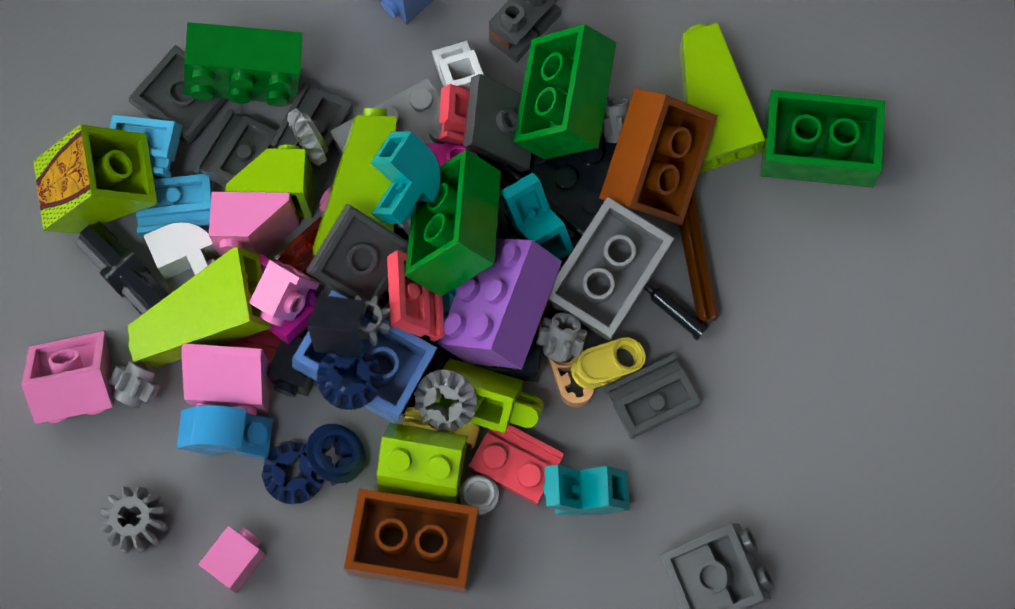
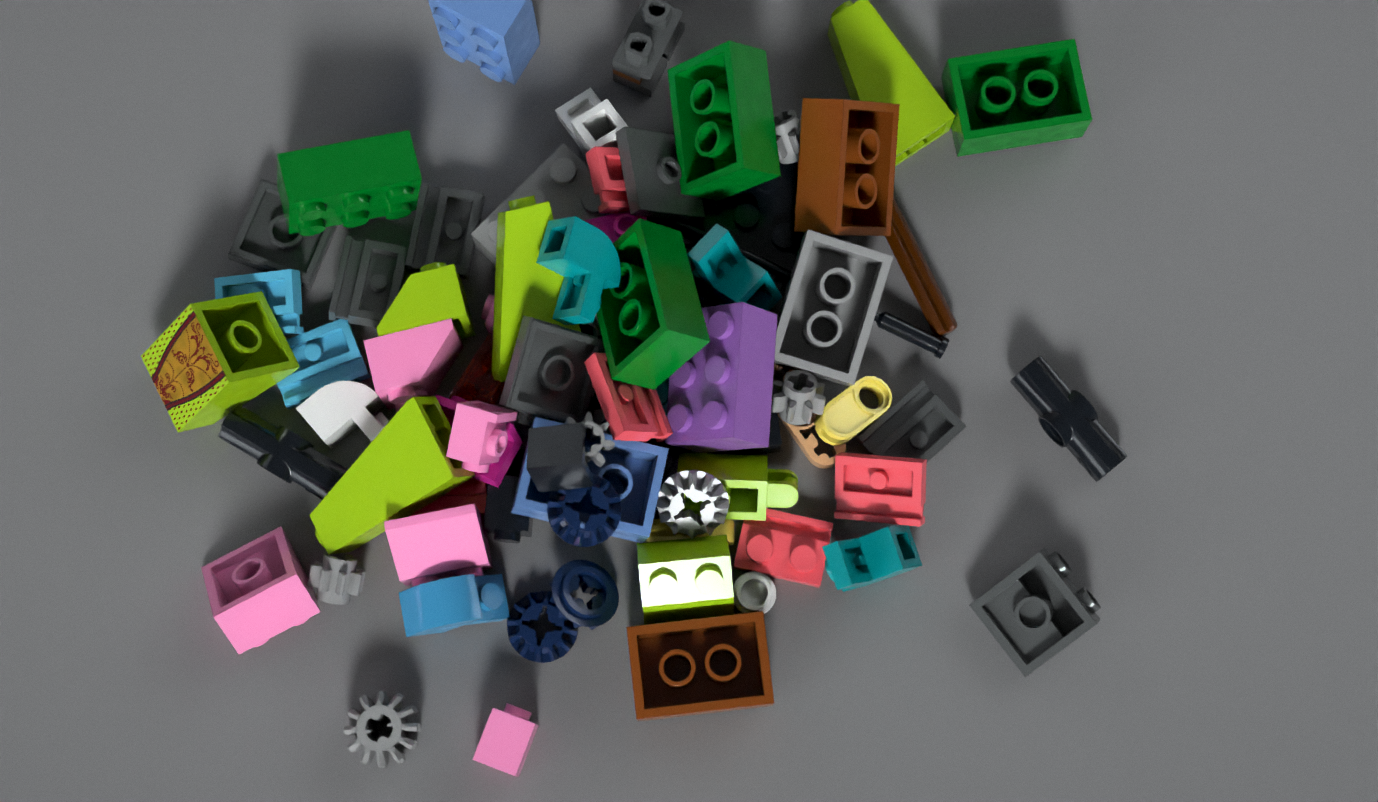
camera: 20 degrees left, 5 degrees up
light grey gear [287,108,328,165] -> none
none -> coral plate [834,452,927,527]
none -> black piece [1010,356,1127,482]

